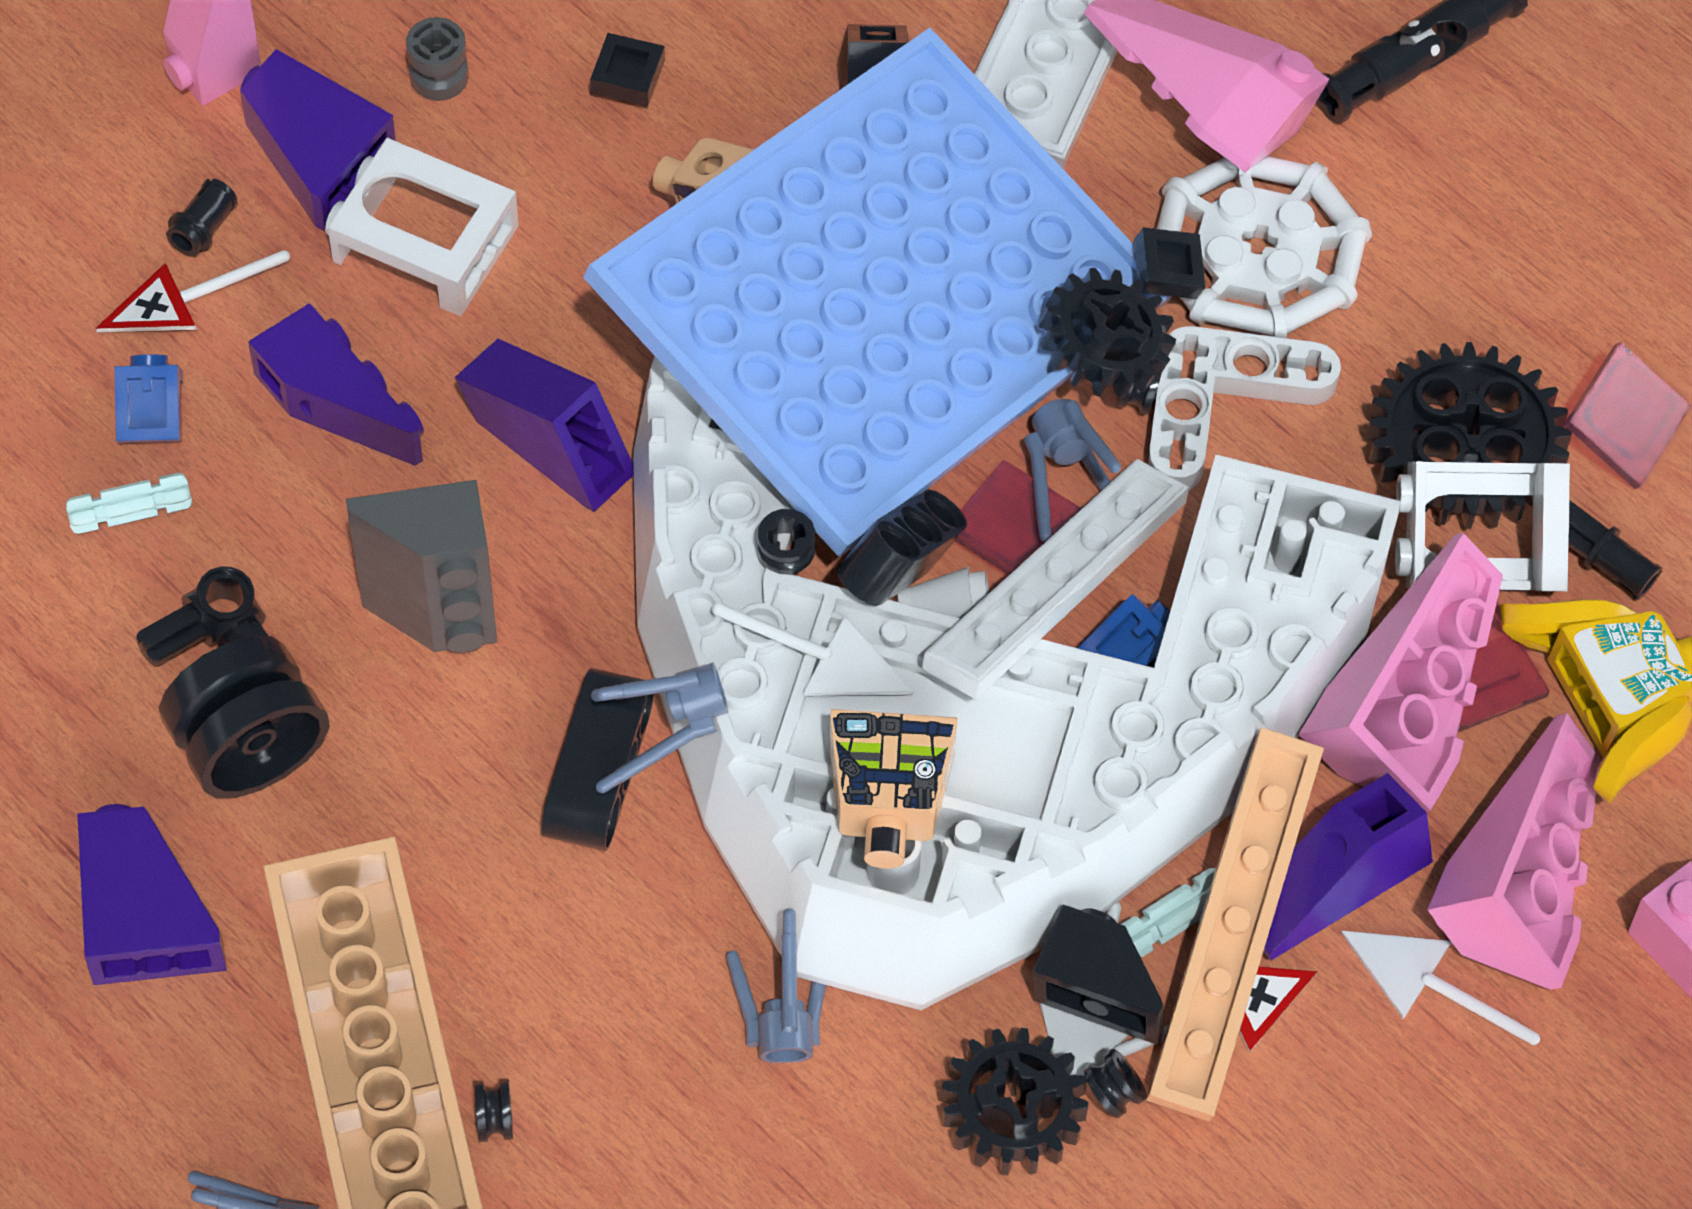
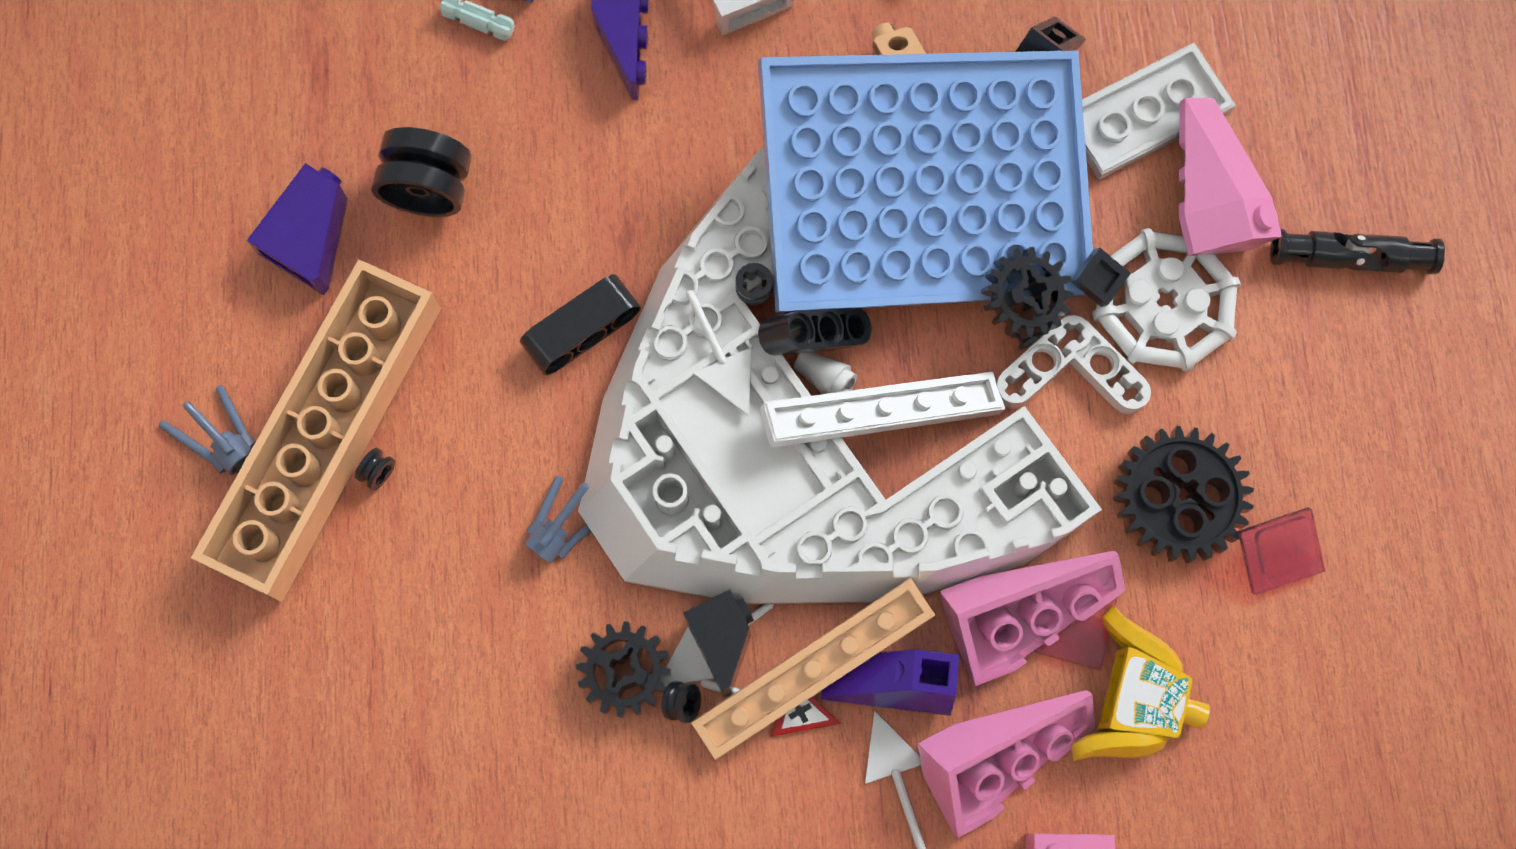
camera: 40 degrees right, 15 degrees up
black axle [136,566,268,665] -> none
dark grey slope [346,480,497,653] -> none
dark purple slope [455,338,634,512] -> none
sand blue plant [591,662,728,793] -> none
torso [829,709,958,869] -> none
clear pink piece [956,459,1082,575] -> none
sand blue plant [1024,399,1121,542] -> none
blue bracket [1078,594,1170,668] -> none
light aqua axle [1122,868,1216,958] -> none
white panel [1395,462,1570,592] -> none
black axle [1568,500,1663,600] -> none

